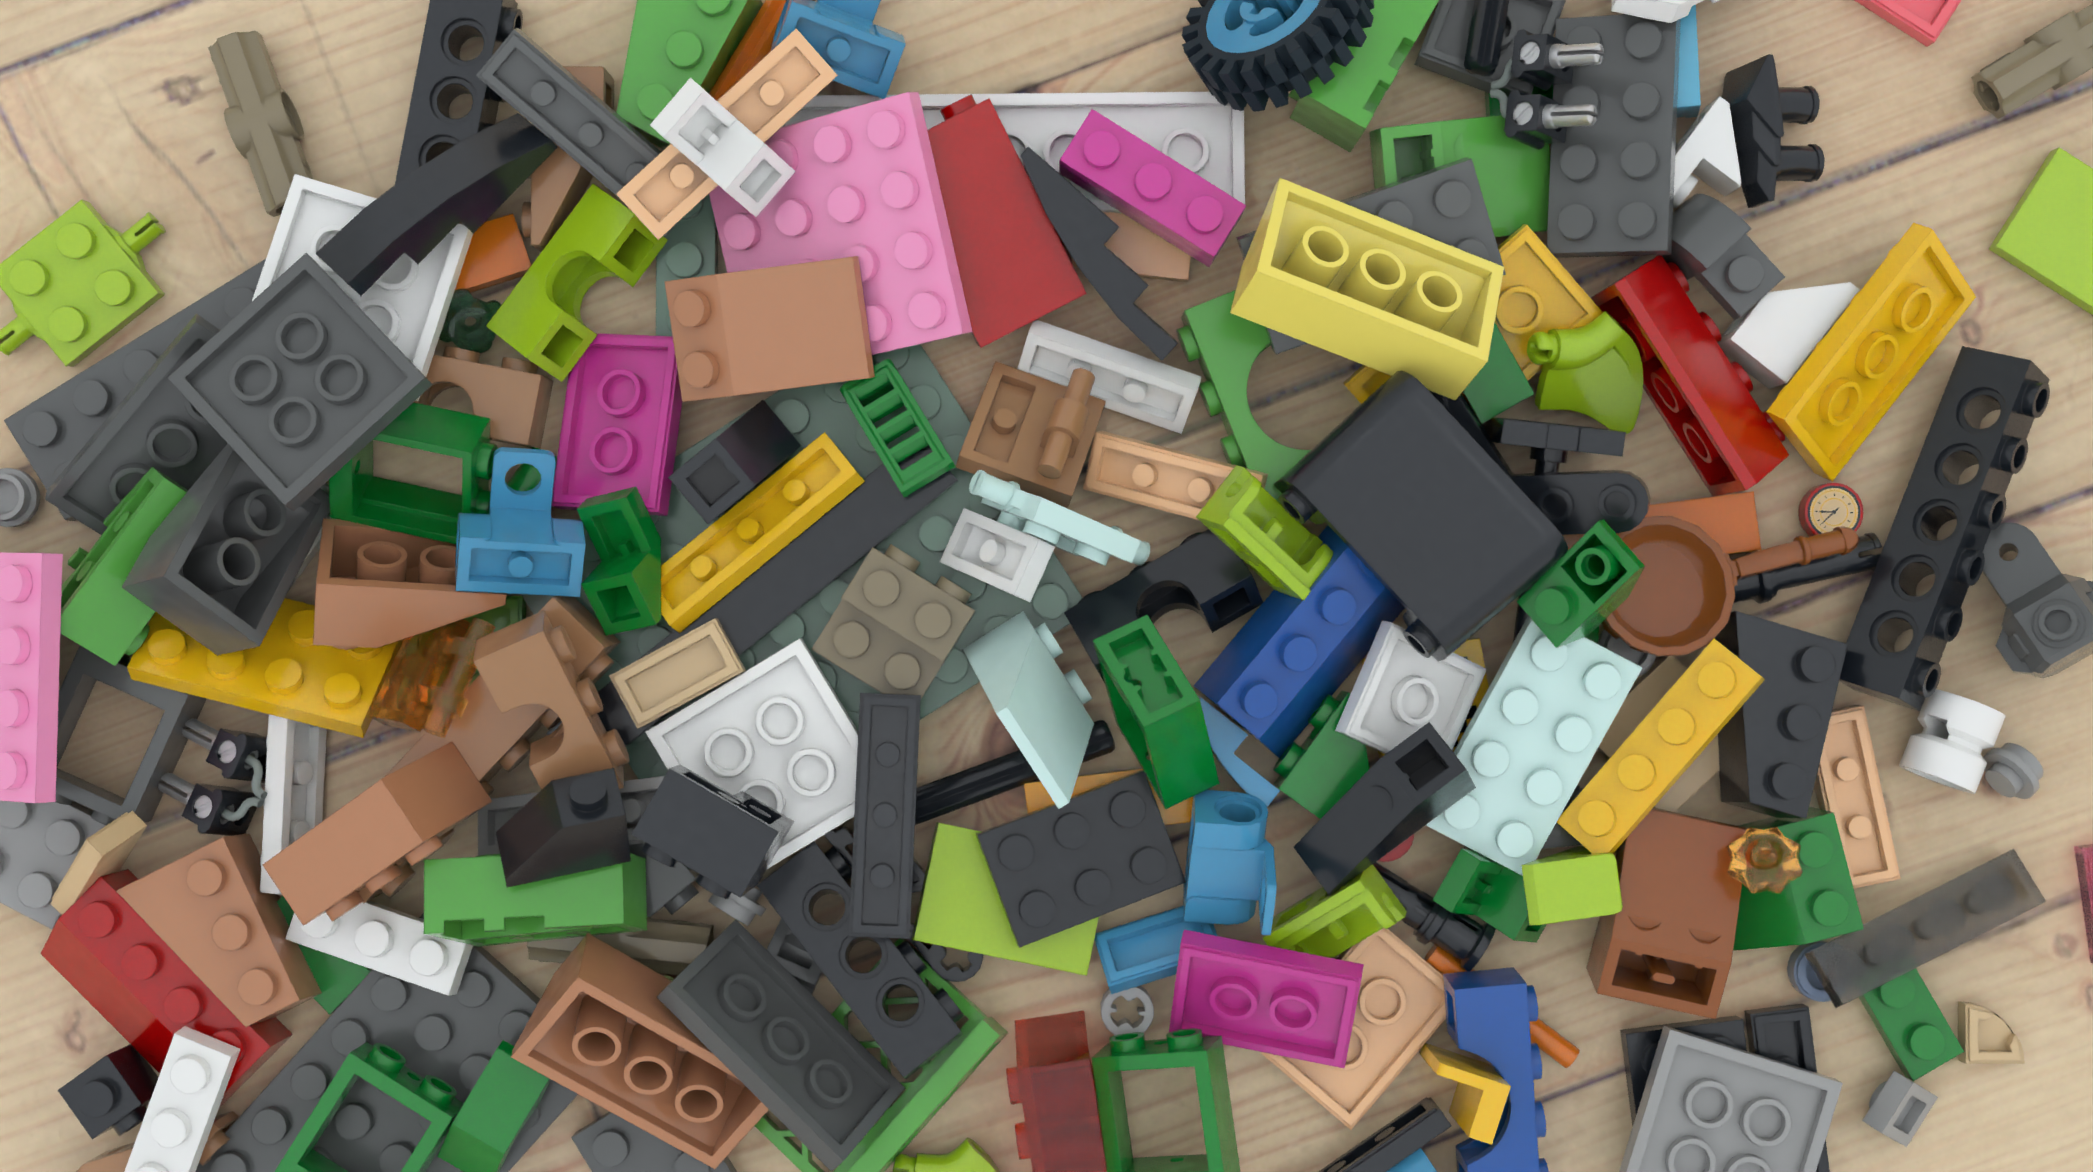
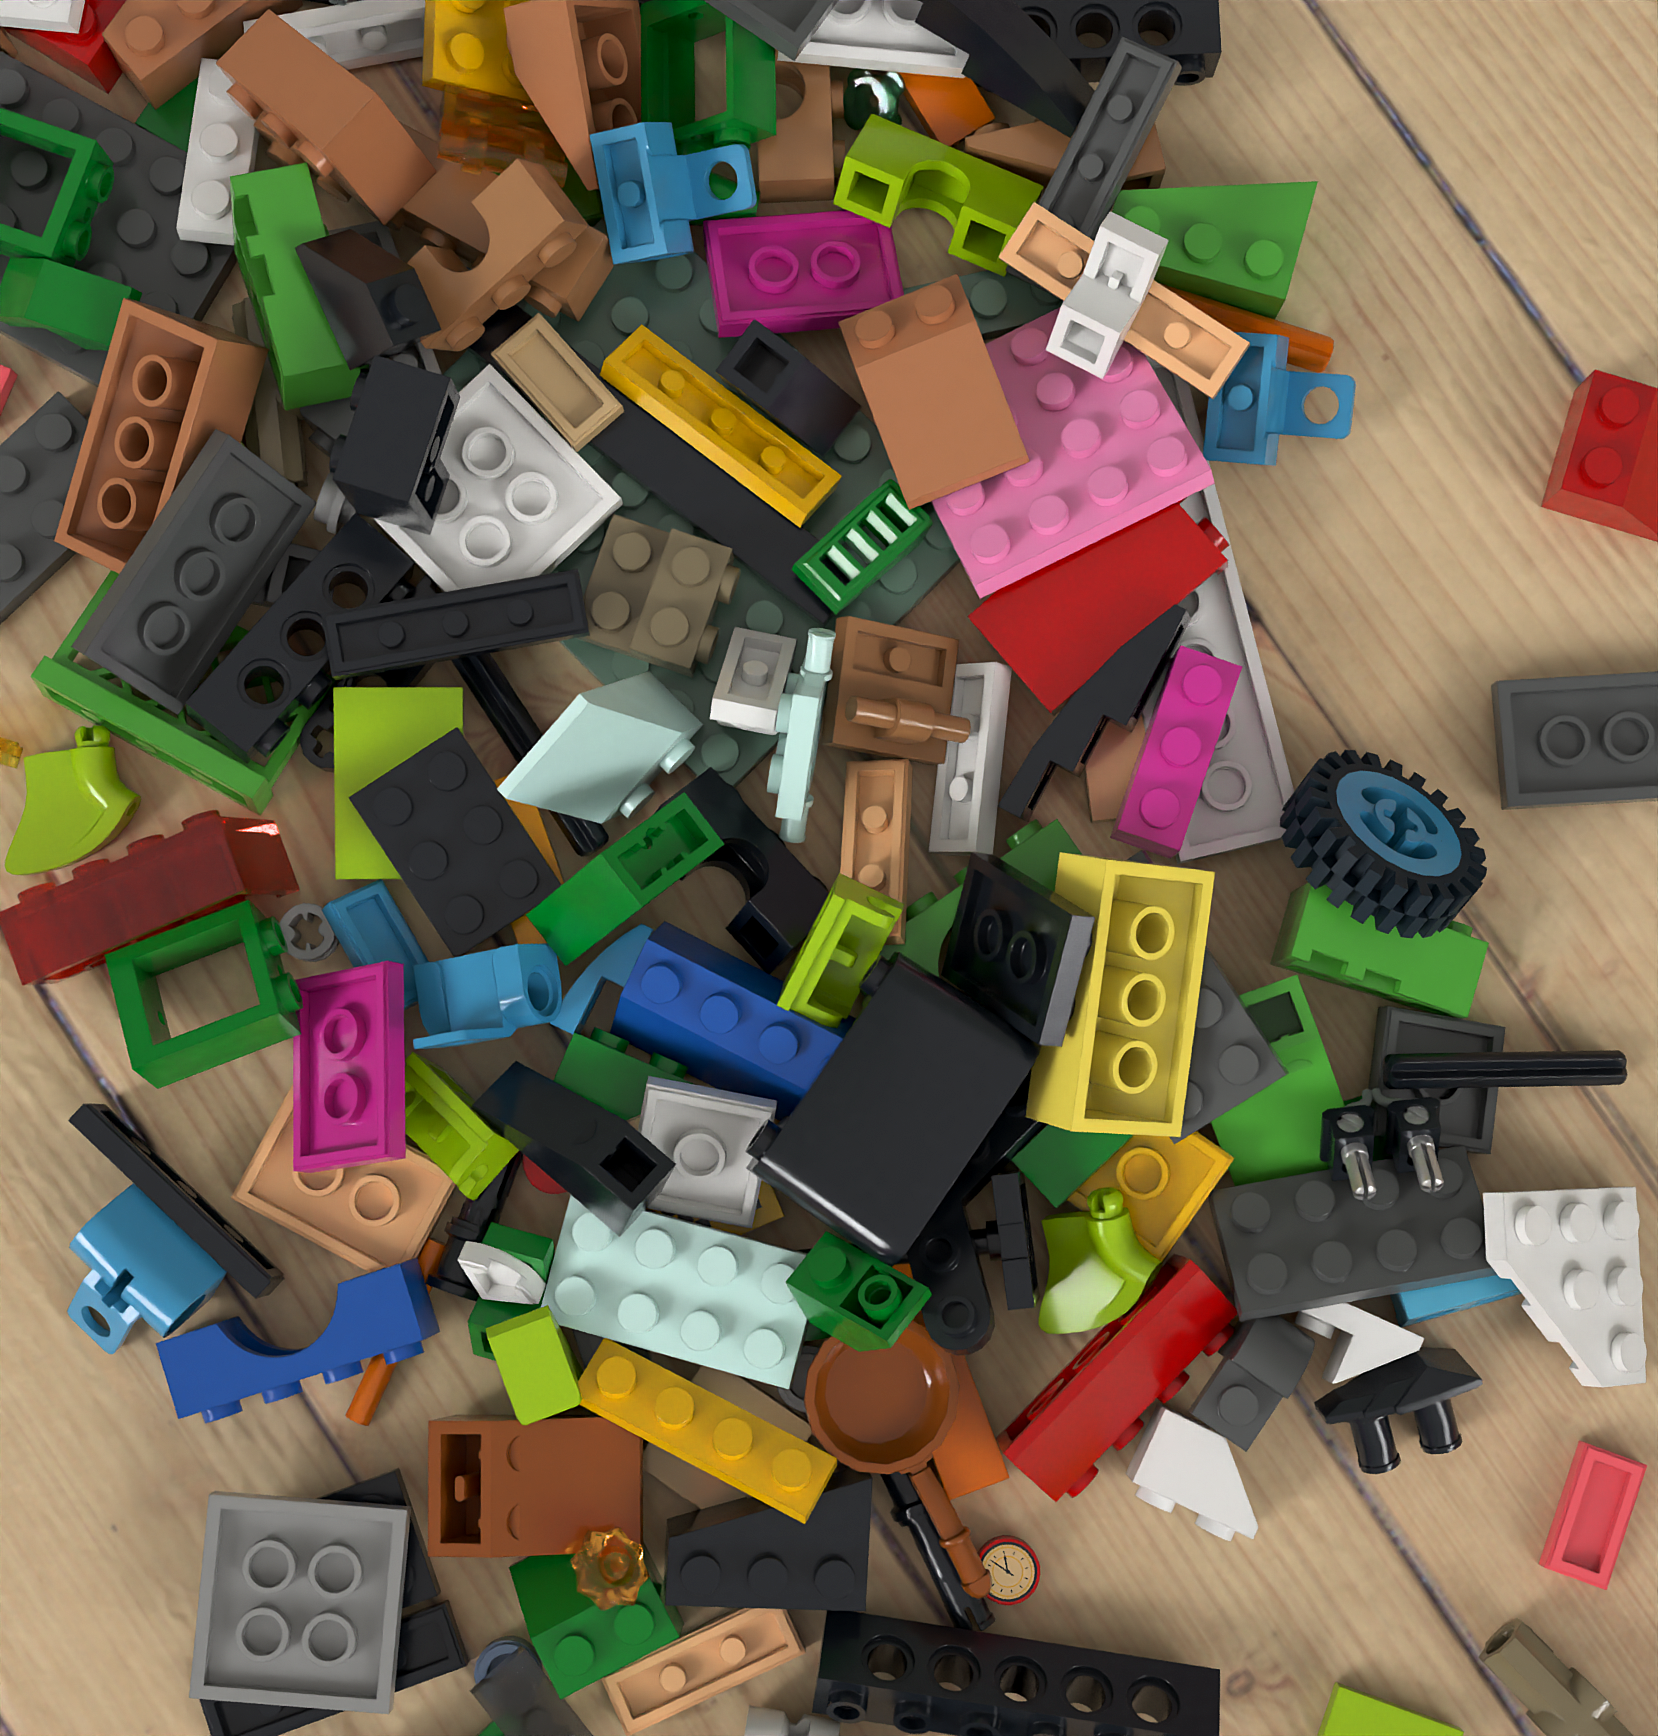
camera: 80 degrees right, 5 degrees down
green slope [576,486,661,636] -> none
yellow panel [1419,1043,1511,1145] -> none
yellow plate [1766,223,1976,482] -> none
none -> white tile [457,1241,546,1304]
none -> black plate [941,852,1095,1047]

